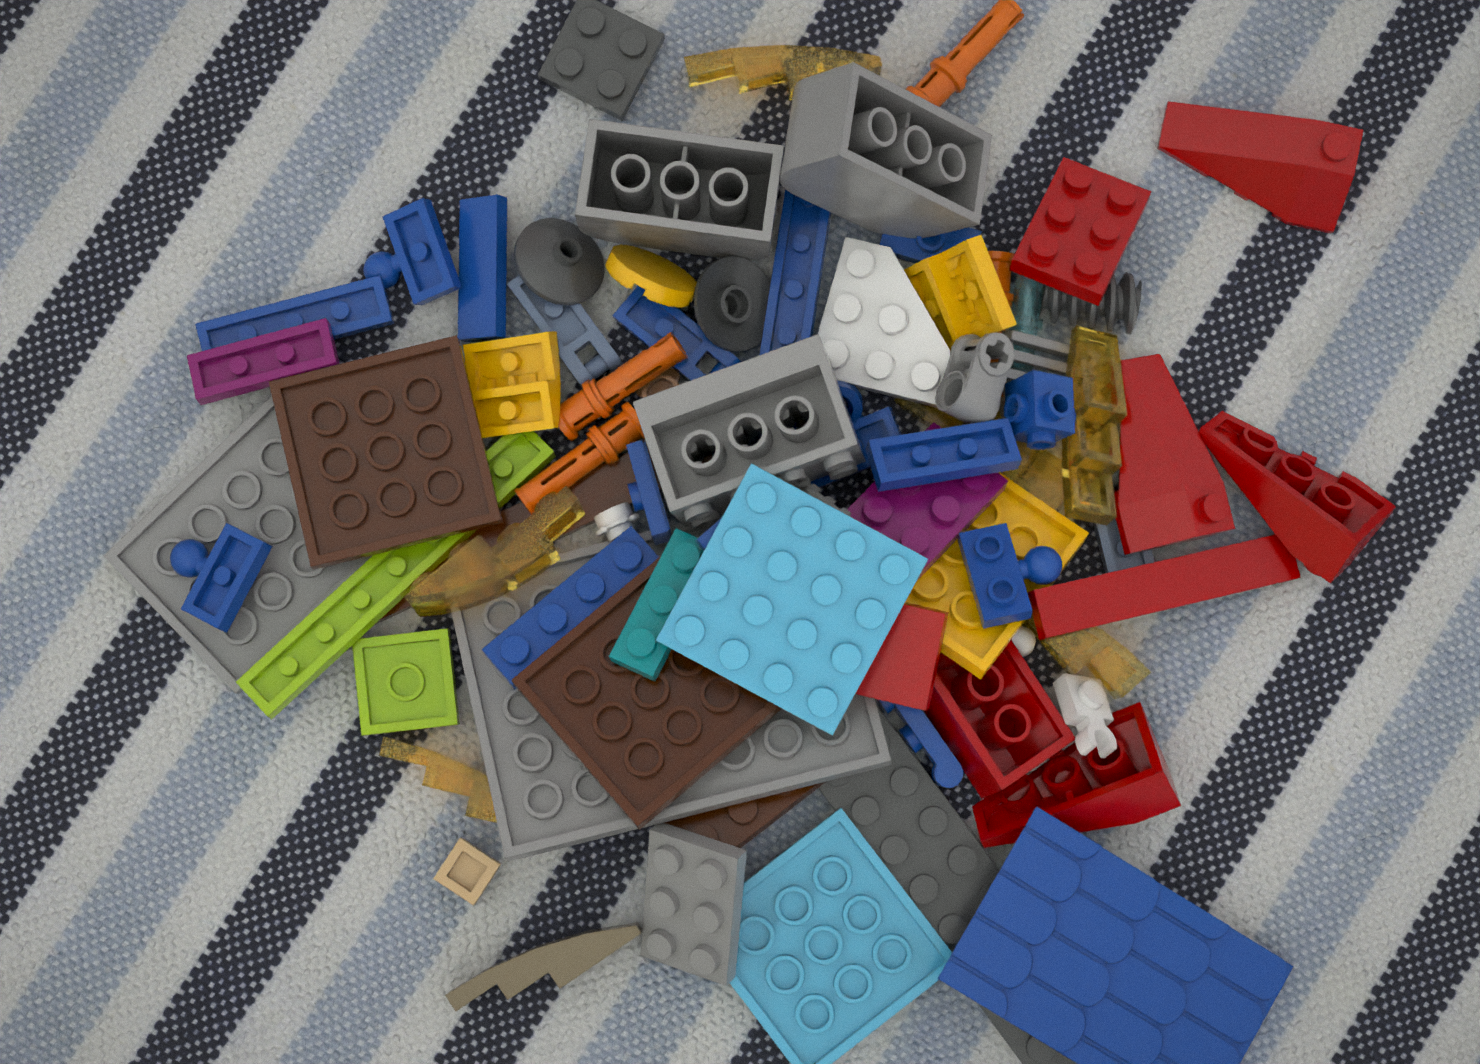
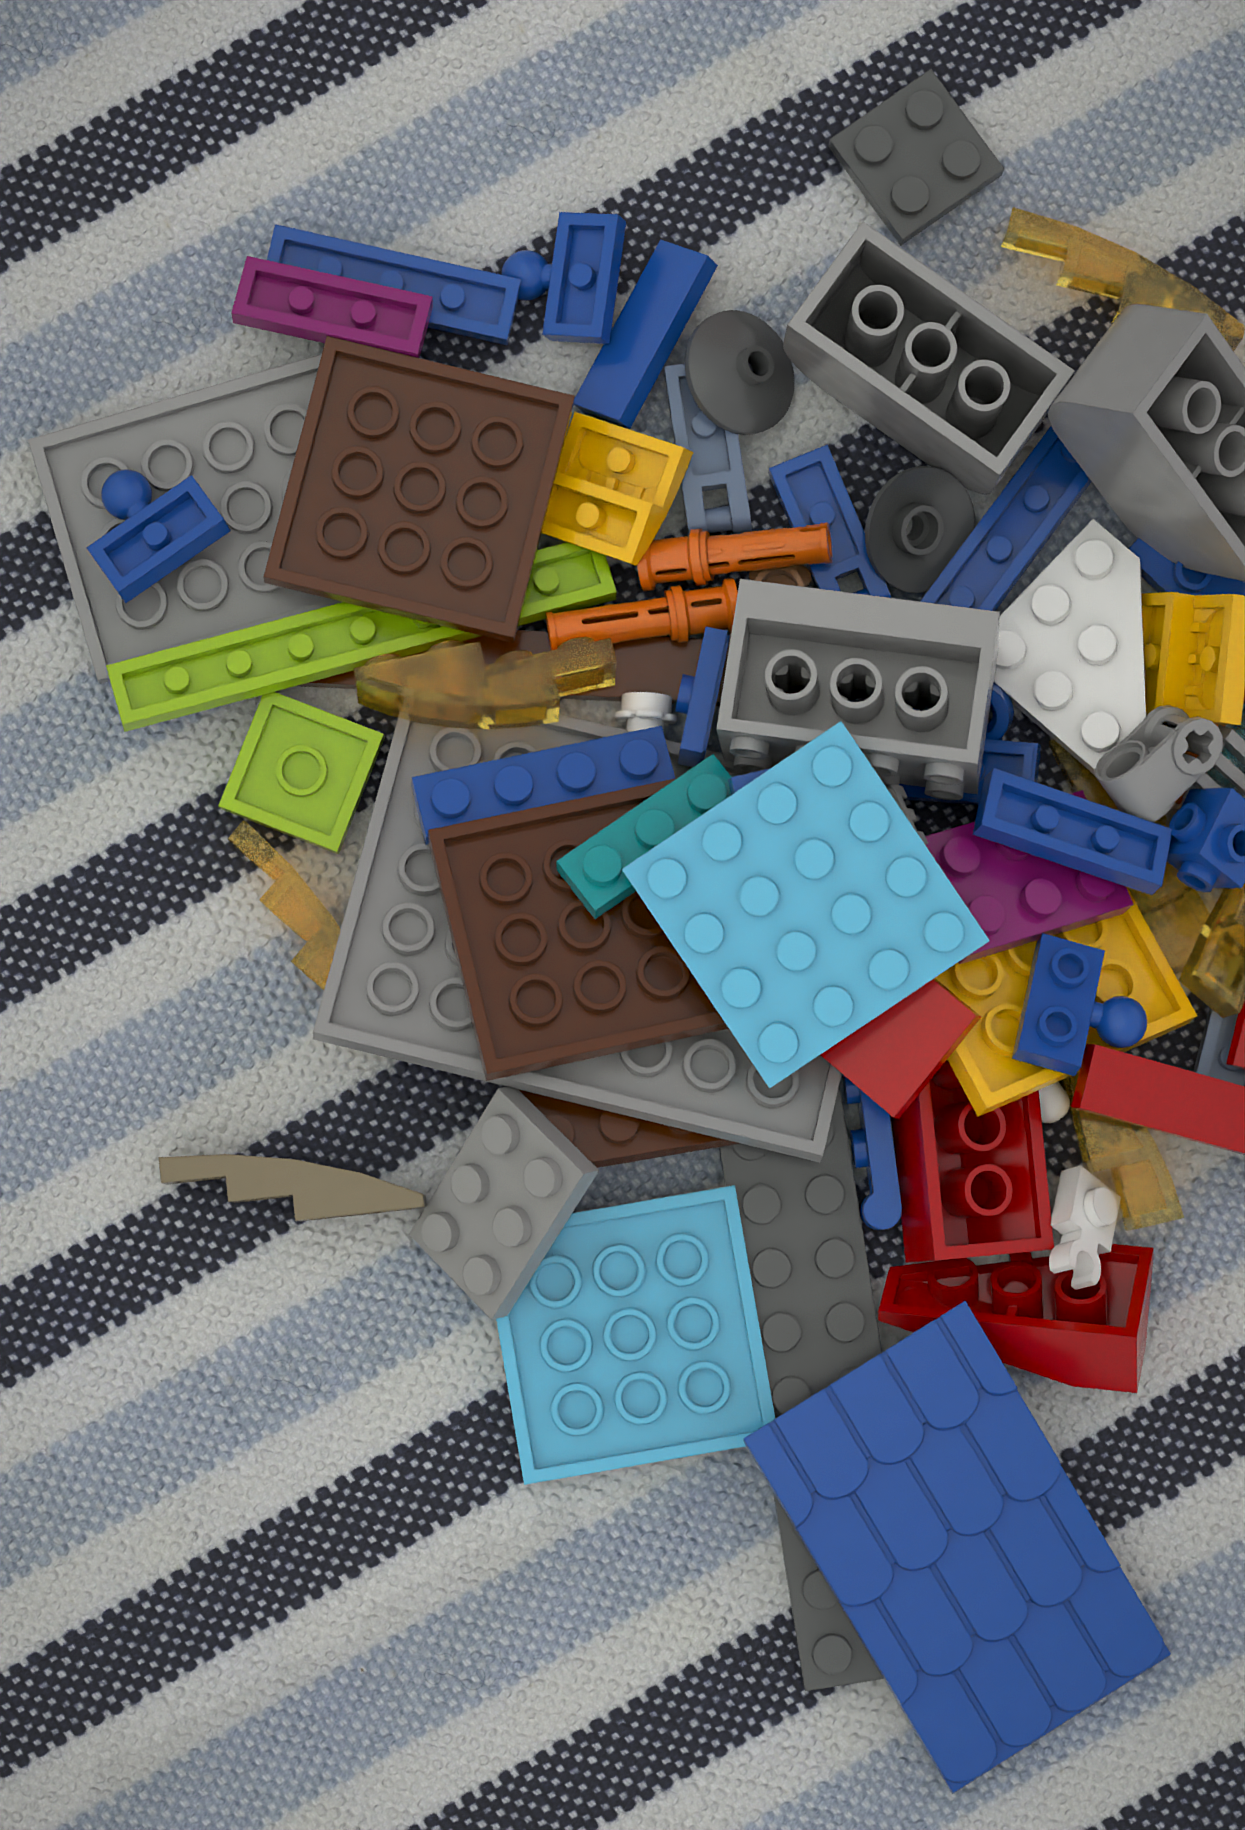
camera: 25 degrees right, 0 degrees up
tan plate [433,837,502,906] -> none
yellow tile [605,244,697,308] -> none

